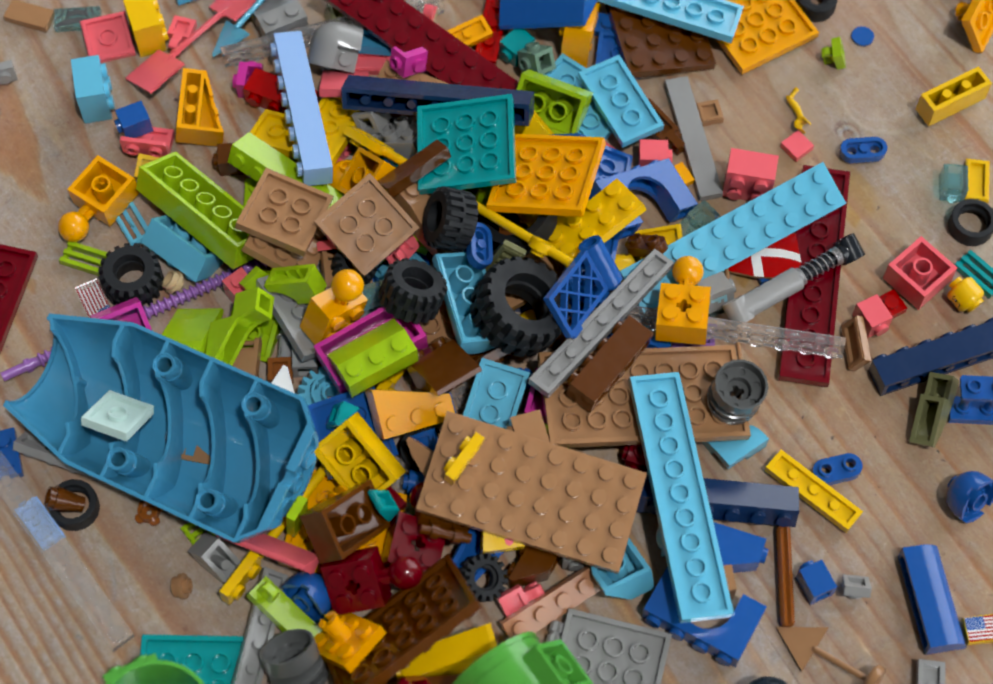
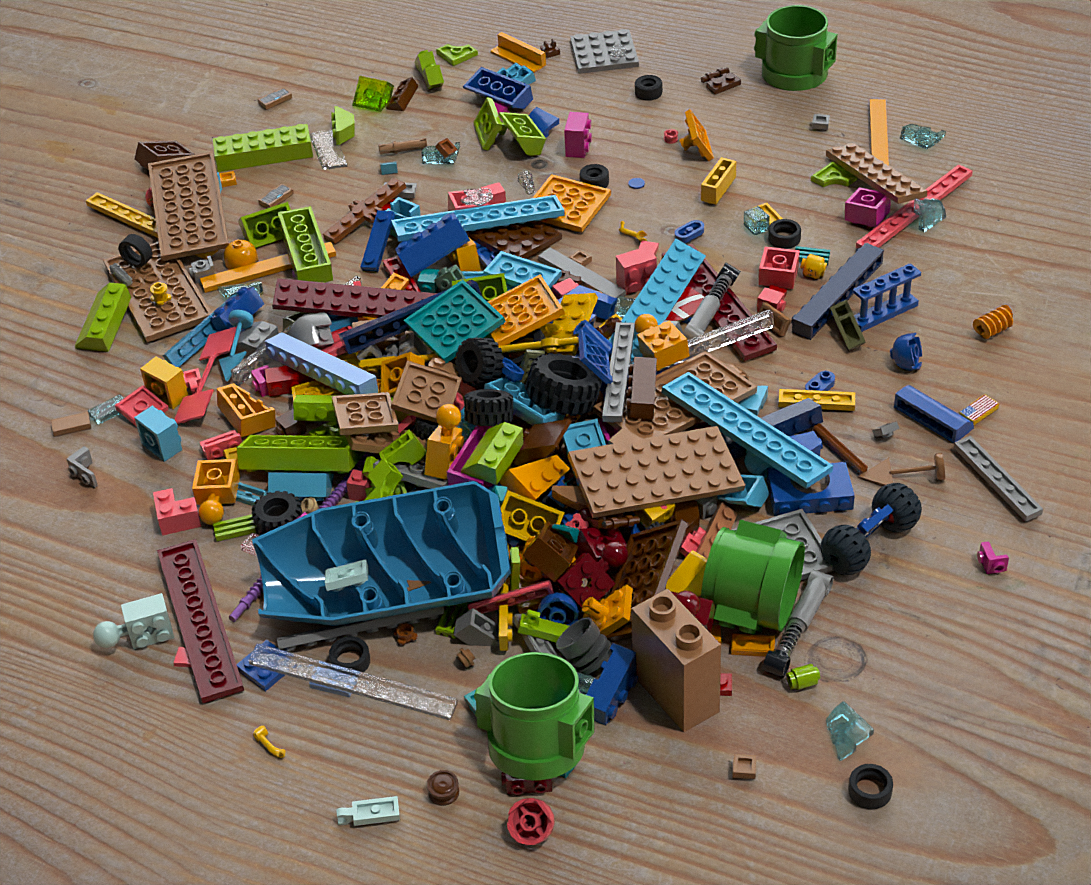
camera: 30 degrees left, 20 degrees down
reddish brown cone [44,485,86,512] -> none
blue brick [114,100,153,138] -> none
reddish brown slope [378,140,451,198] -> none
dark pink bracket [390,47,428,78] -> none
yellow plate [443,432,485,485] -> none
dark grey wheel [706,359,768,425] -> none
blue brick [795,560,837,605] -> none
lime tile [821,37,846,70] -> none
none -> coral brick [153,488,201,536]
none -> coral plate [565,513,589,531]

